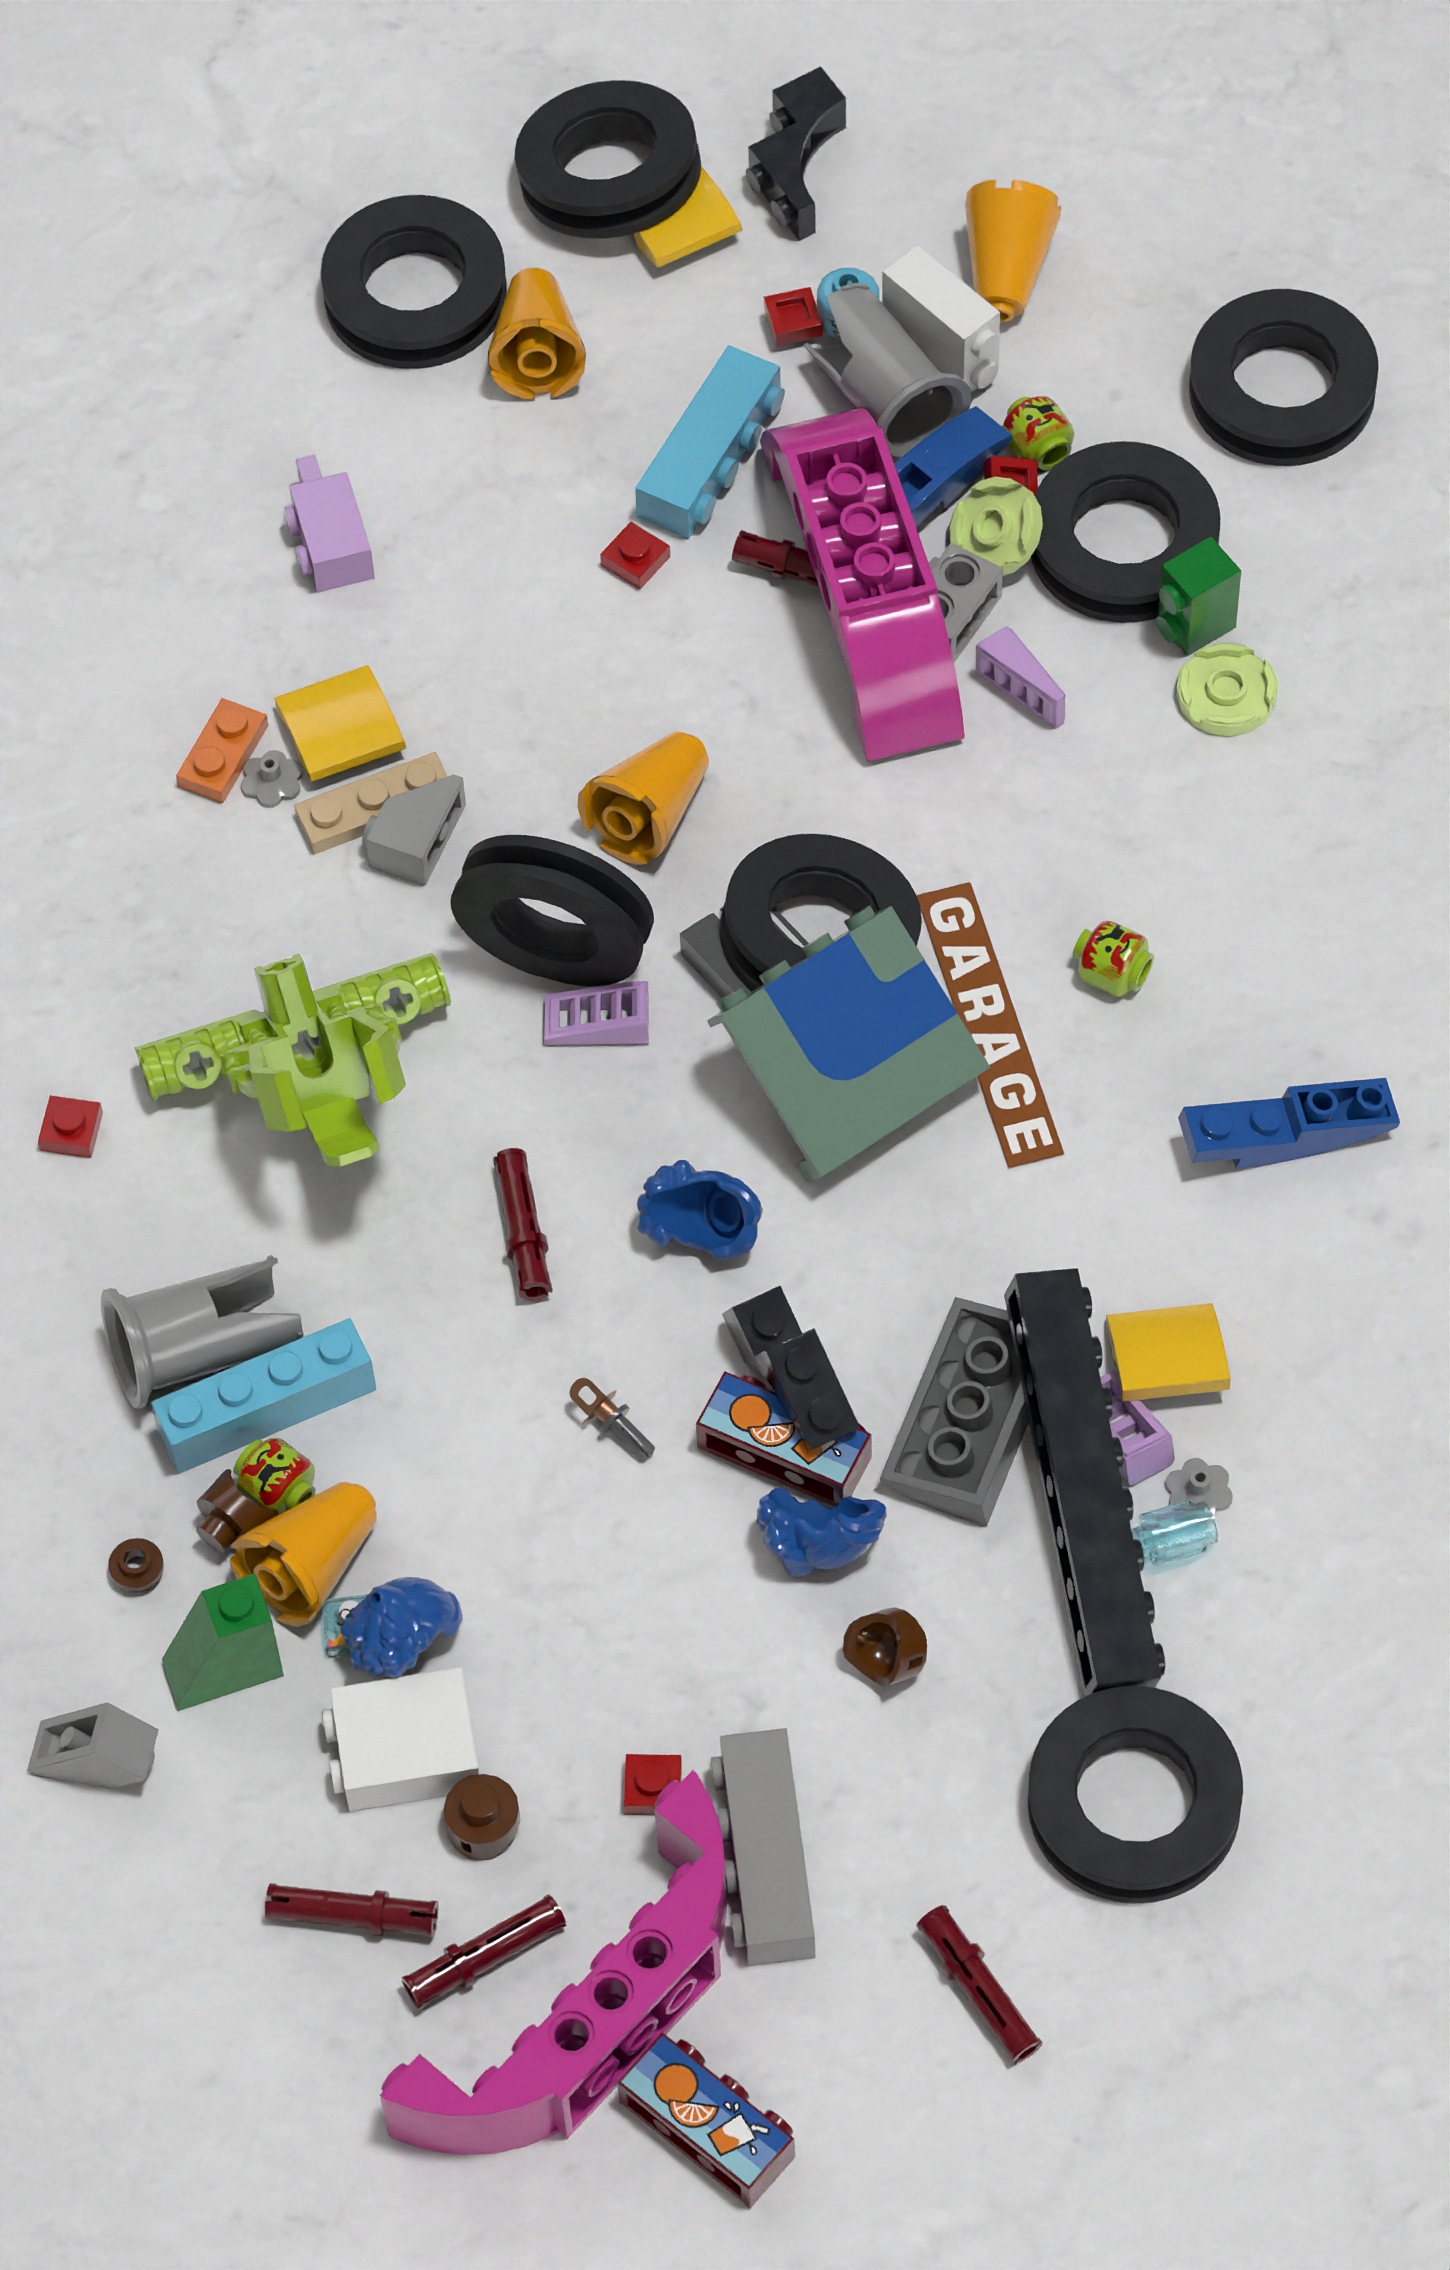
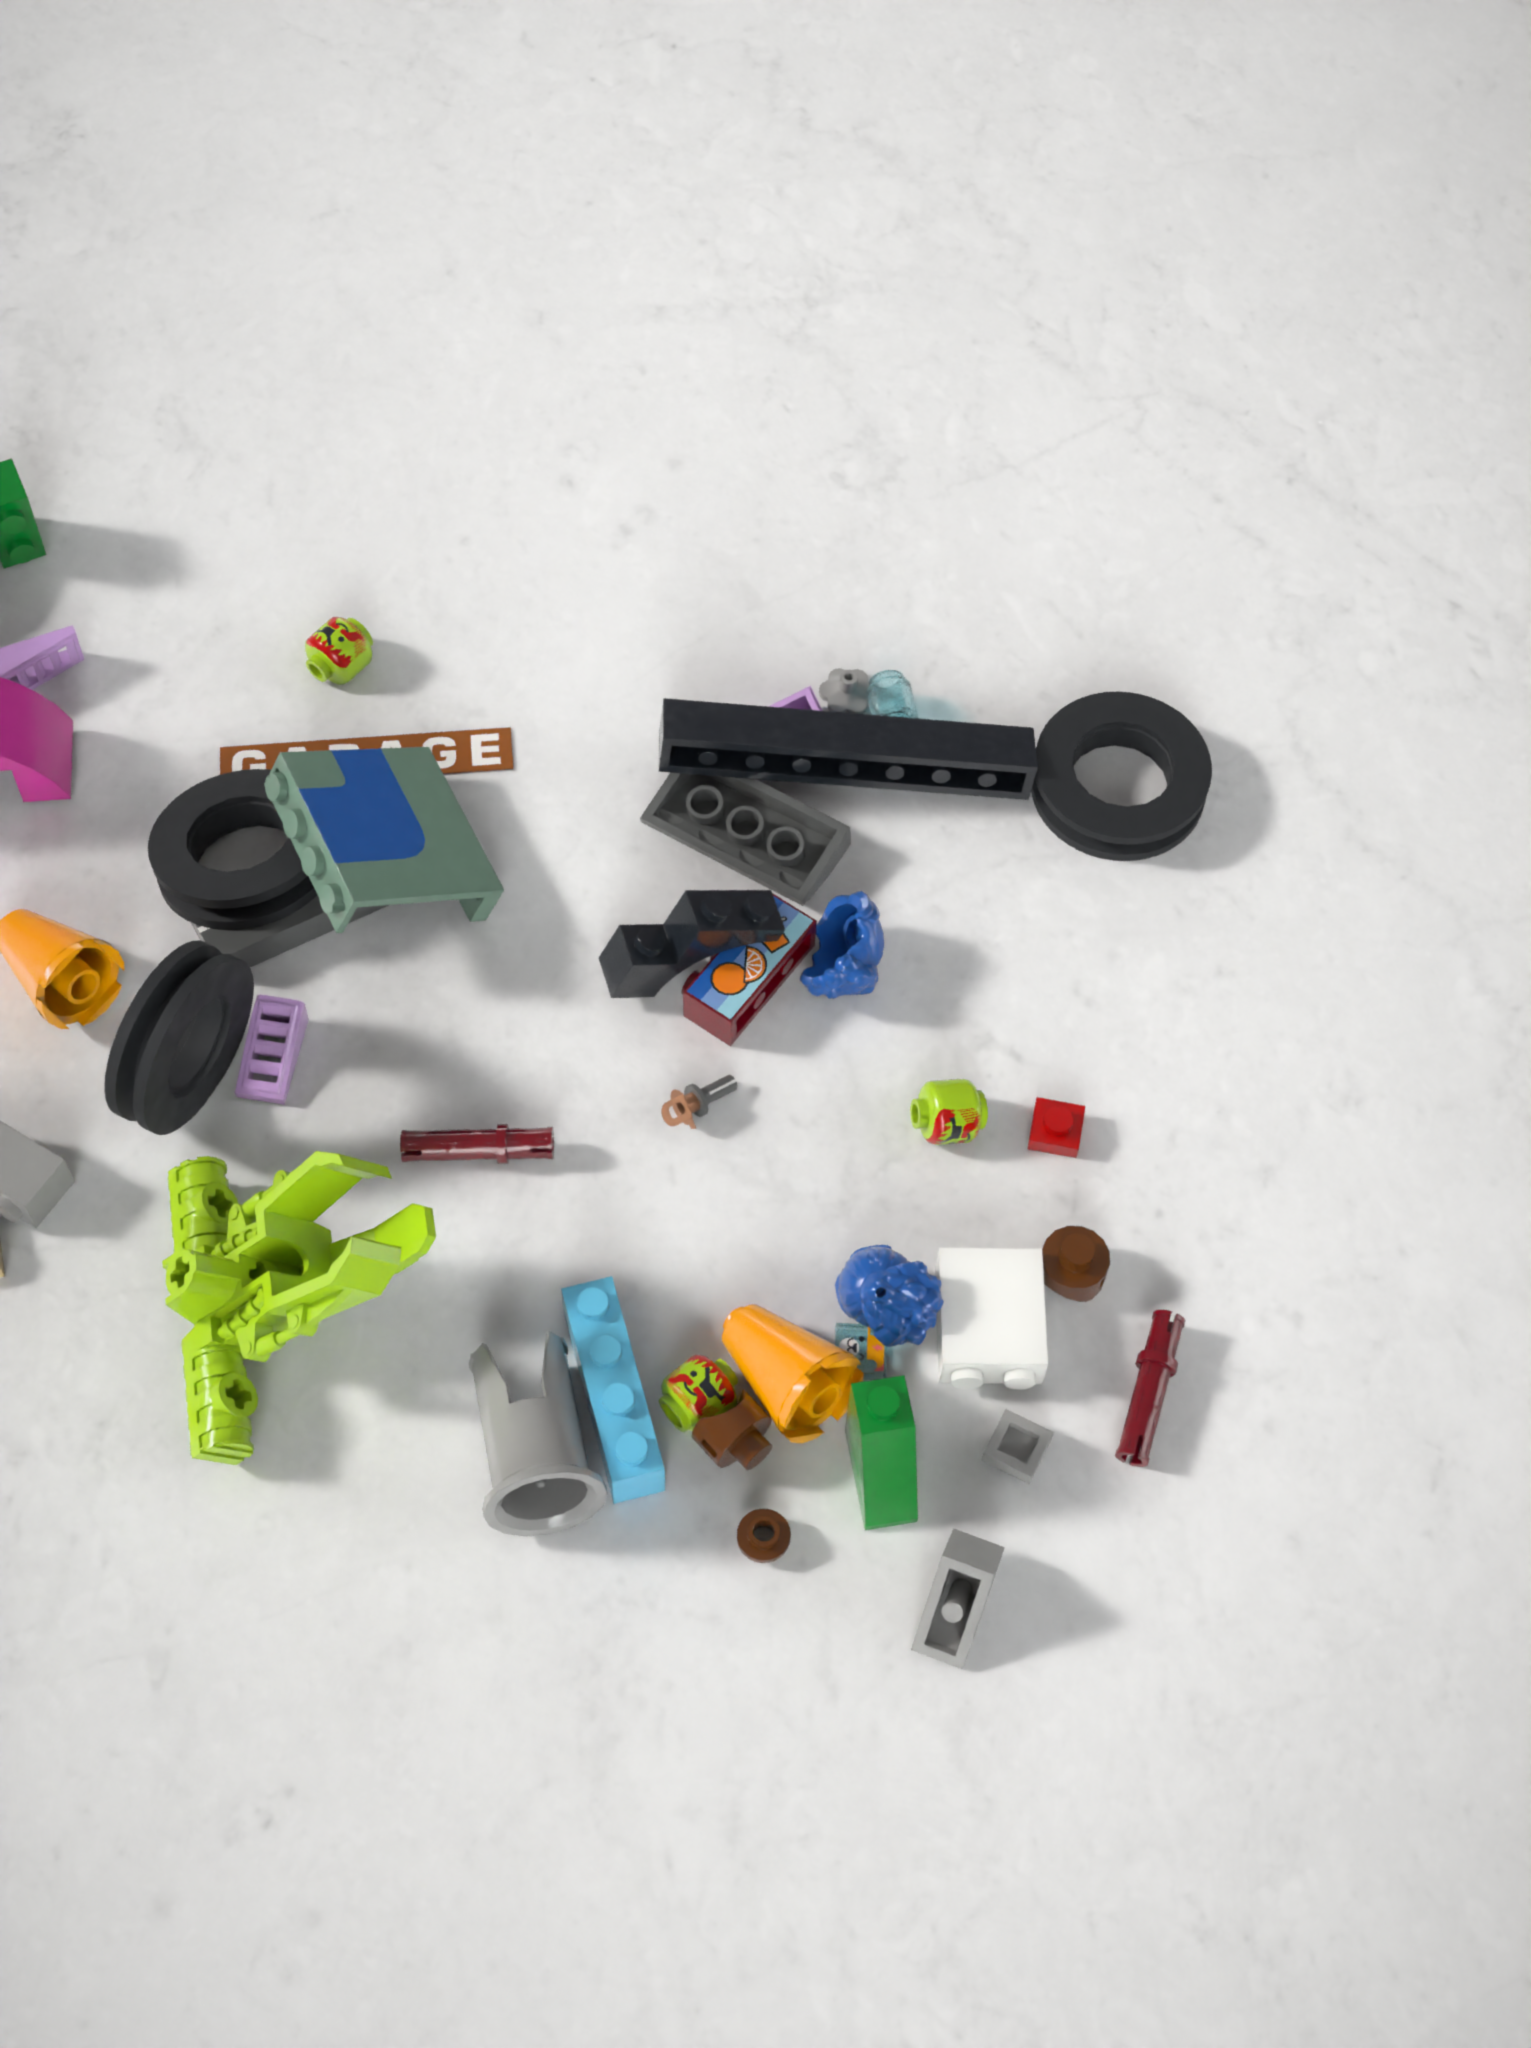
camera: 85 degrees left, 0 degrees up
red plate [38,1095,103,1158] -> none
dark pink slope [380,1770,727,2155] -> none
dark red pin [401,1894,567,2010] -> none
brick [617,2032,795,2209] -> none
blue hair [637,1160,763,1260] -> none
light grey brick [711,1728,815,1966] -> none
reddish brown piece [843,1607,927,1686] -> none
dark red pin [916,1905,1043,2064] -> none
yellow slope [1106,1303,1231,1402] -> none
yellowish green tile [1176,643,1278,737] -> none
blue slope [1178,1078,1400,1169] -> none
none -> lime head [910,1079,988,1145]
none -> light grey plate [981,1409,1054,1484]

